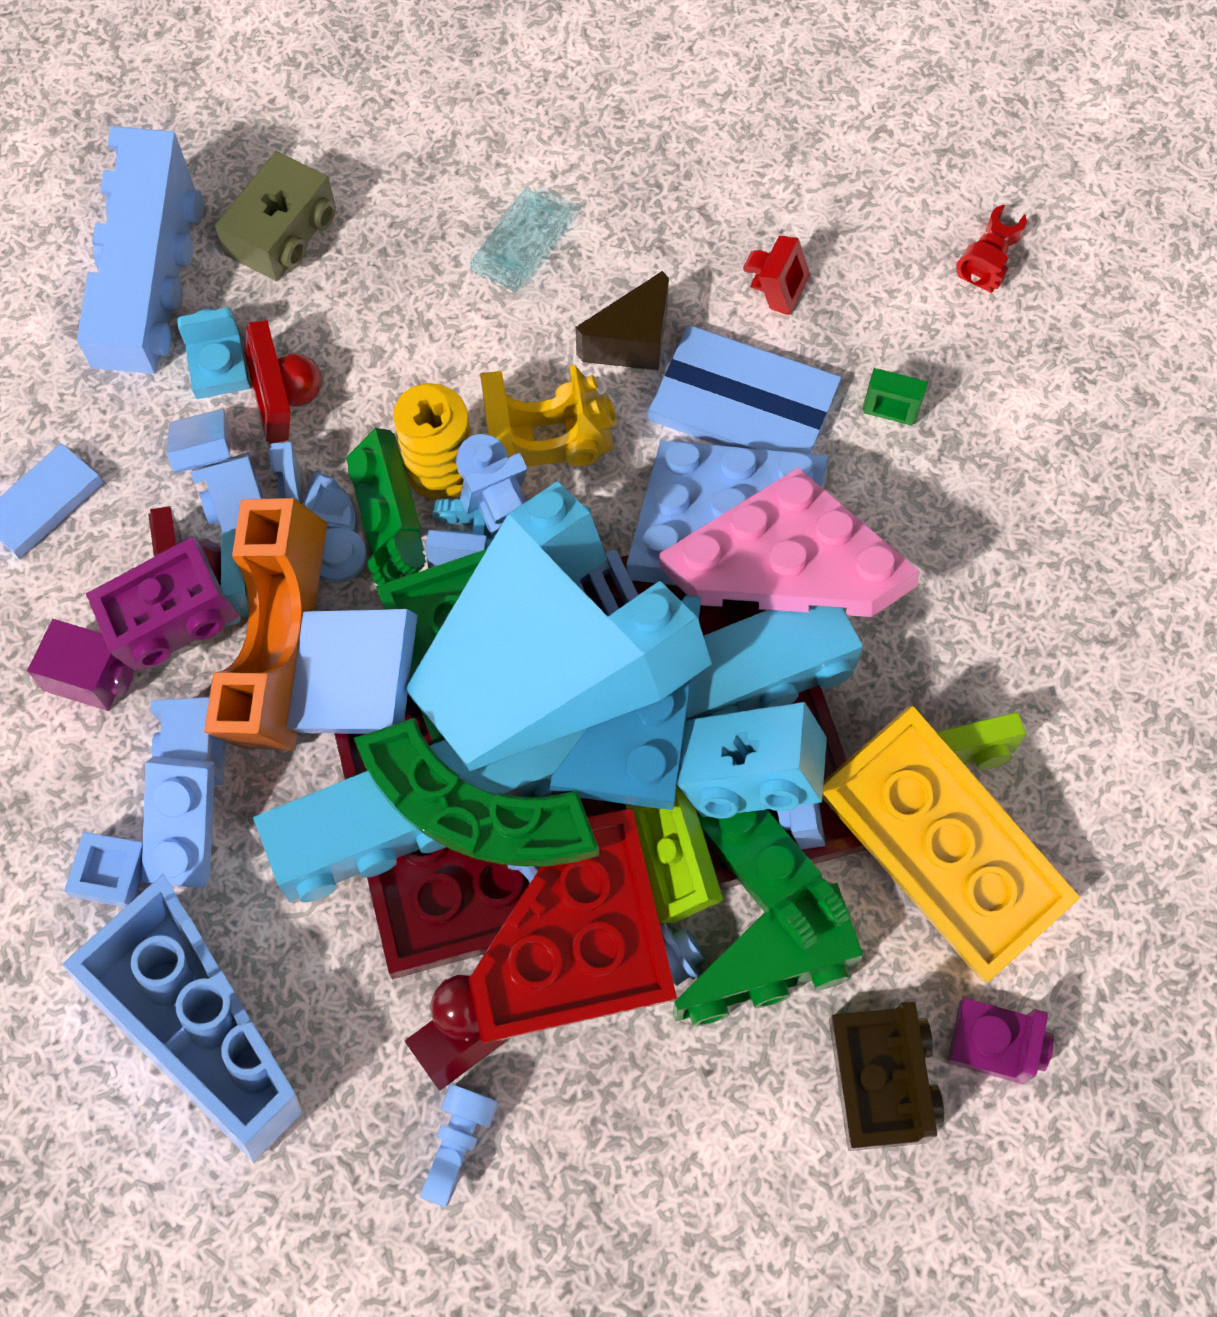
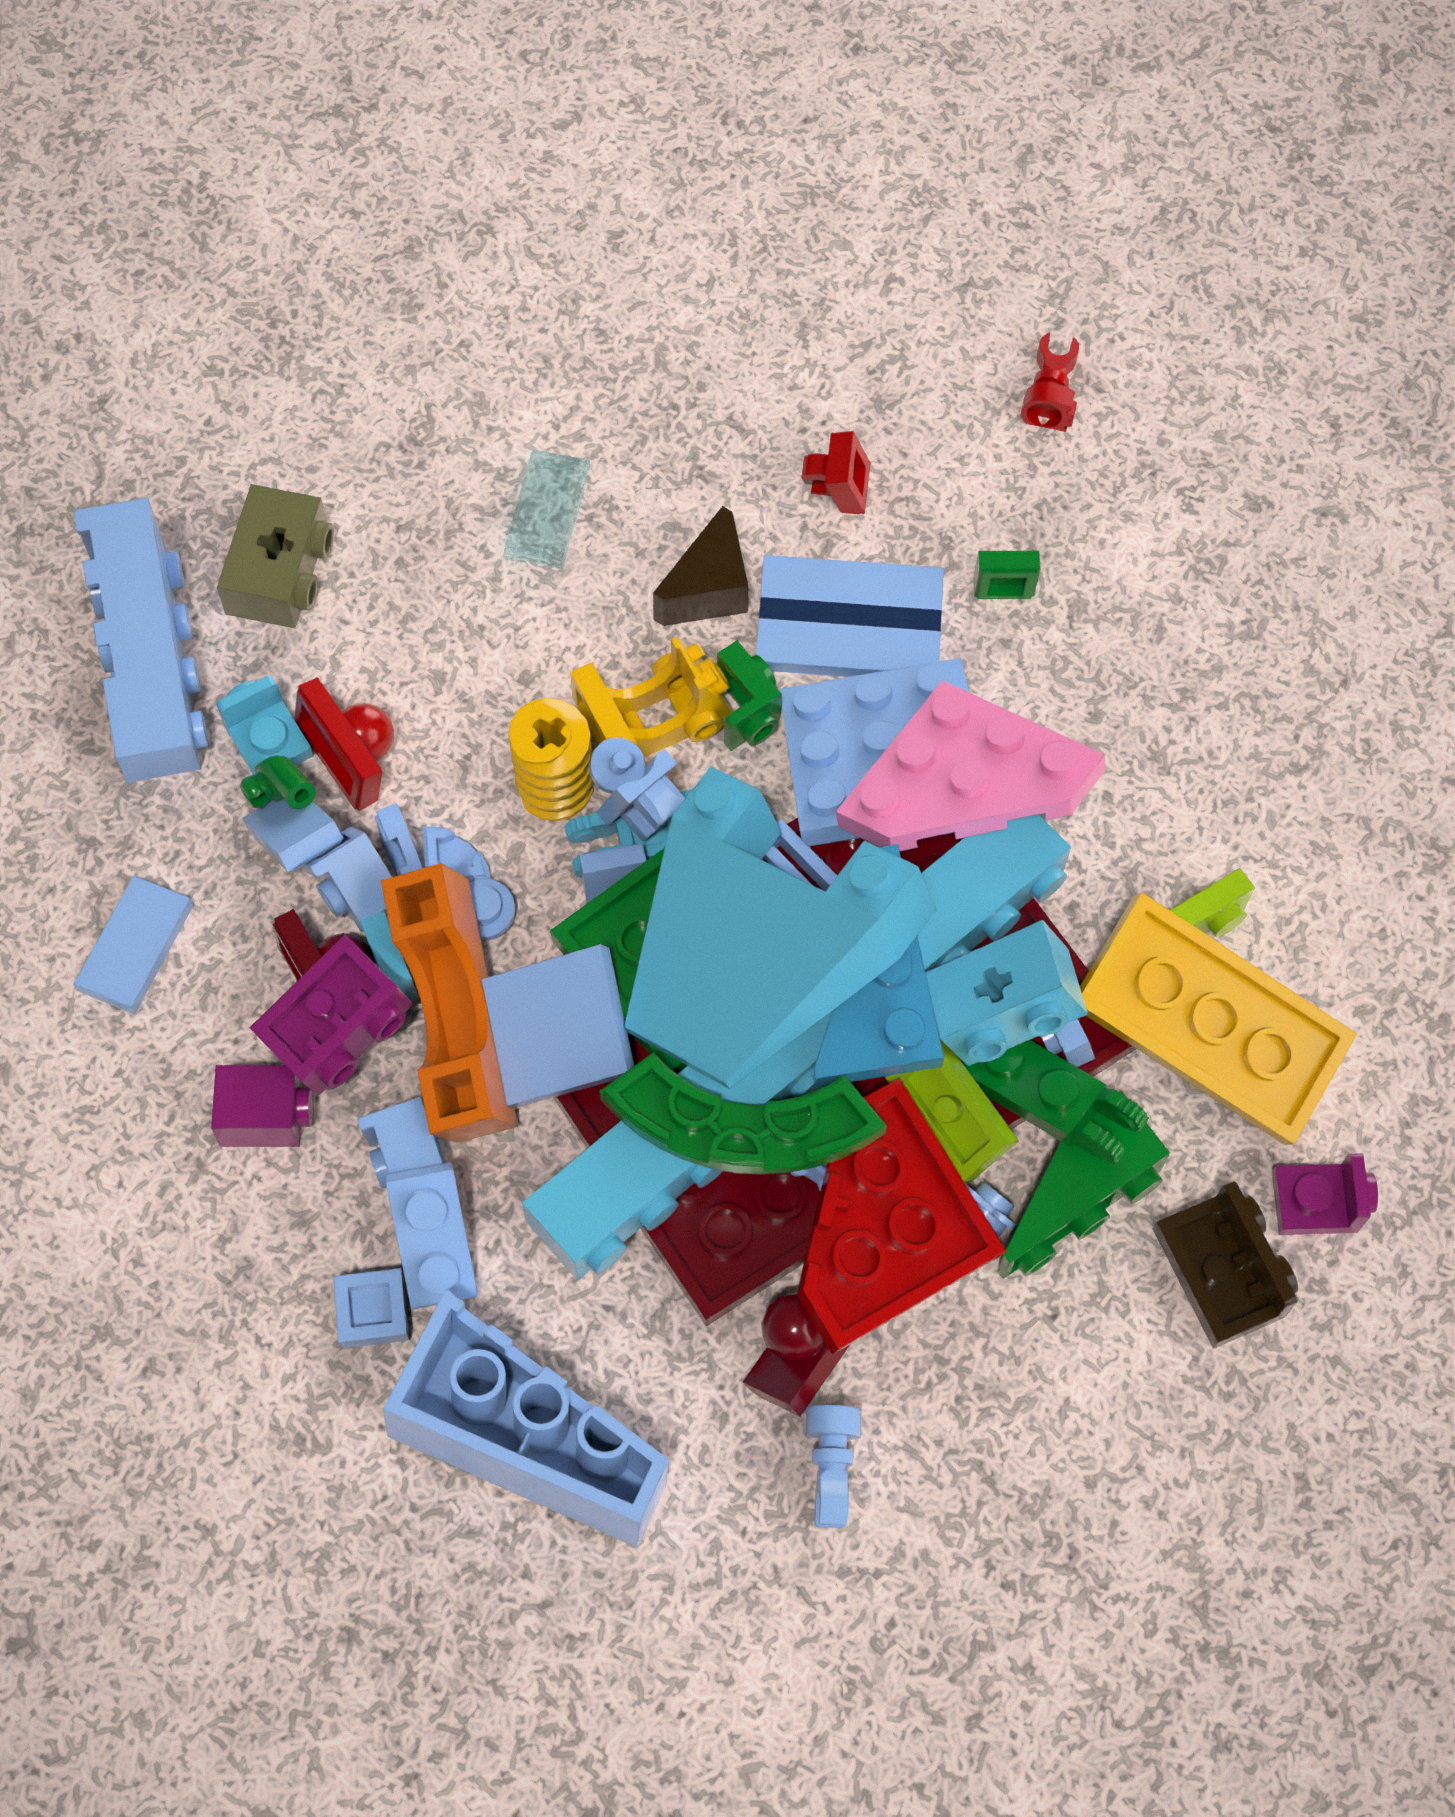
camera: 20 degrees left, 0 degrees up
green hinge [346,428,427,585] -> none
none -> green arm [240,755,316,809]
none -> green bracket [717,640,782,751]

